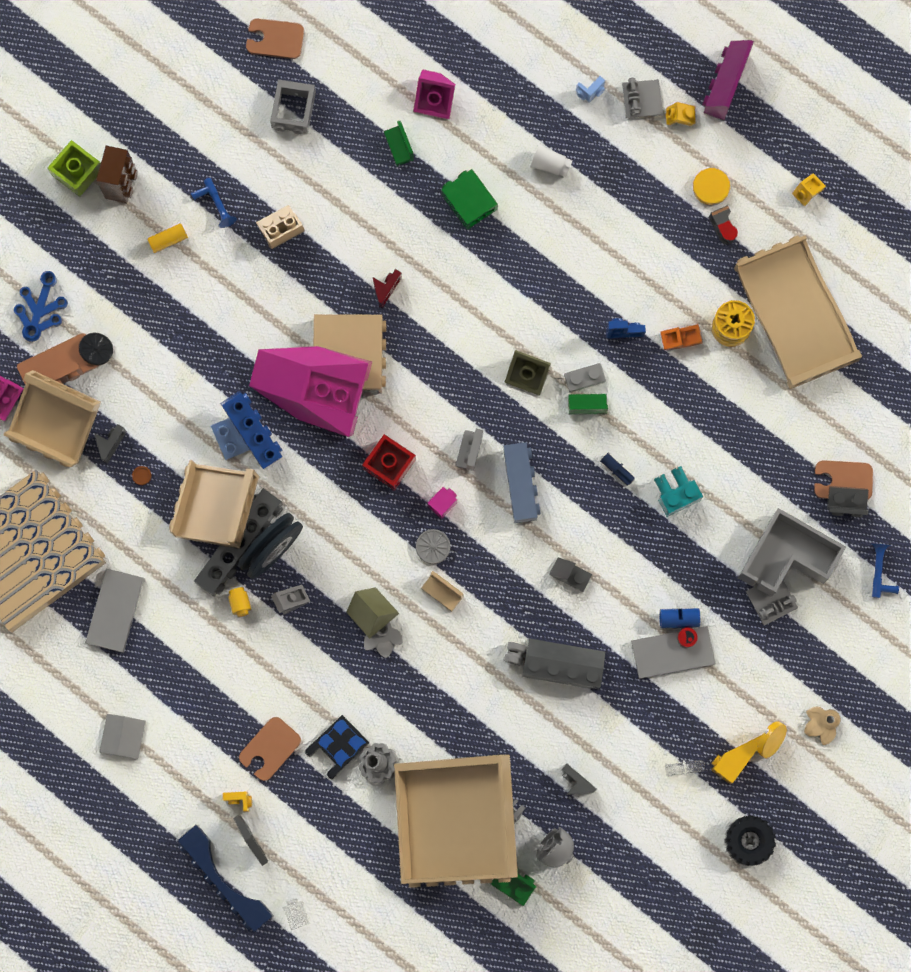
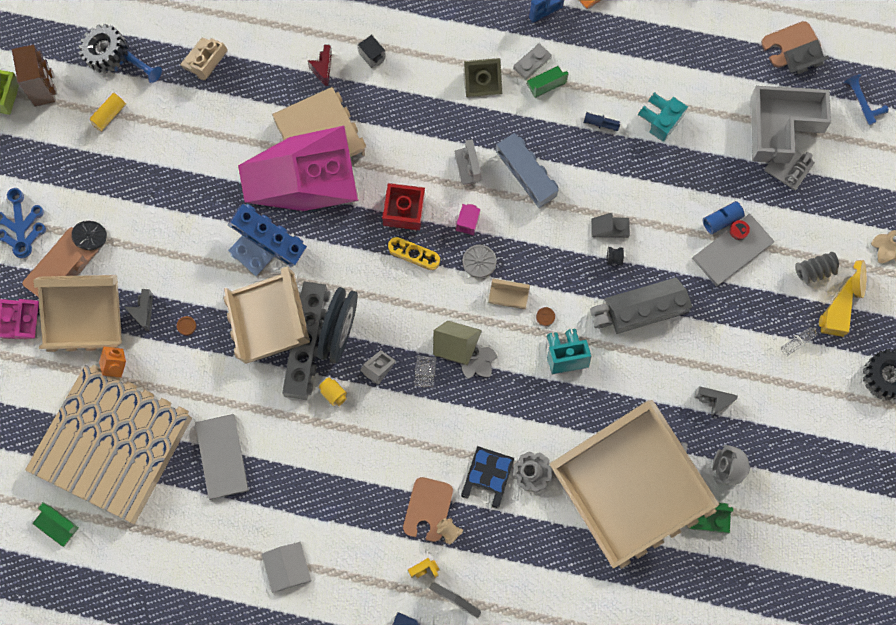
camera: 30 degrees left, 5 degrees down
none -> bush [79,24,129,73]
none -> orange brick [99,346,126,378]
none -> black brick [357,35,386,68]
none -> yellow beam [388,237,440,270]
none -> clear bracket [414,356,436,387]
none -> tan brick [437,518,463,545]
none -> dark orange piece [536,307,555,326]
none -> teal brick [546,329,592,374]
none -> black wheel [606,247,624,266]
none -> dark grey piece [795,251,839,285]

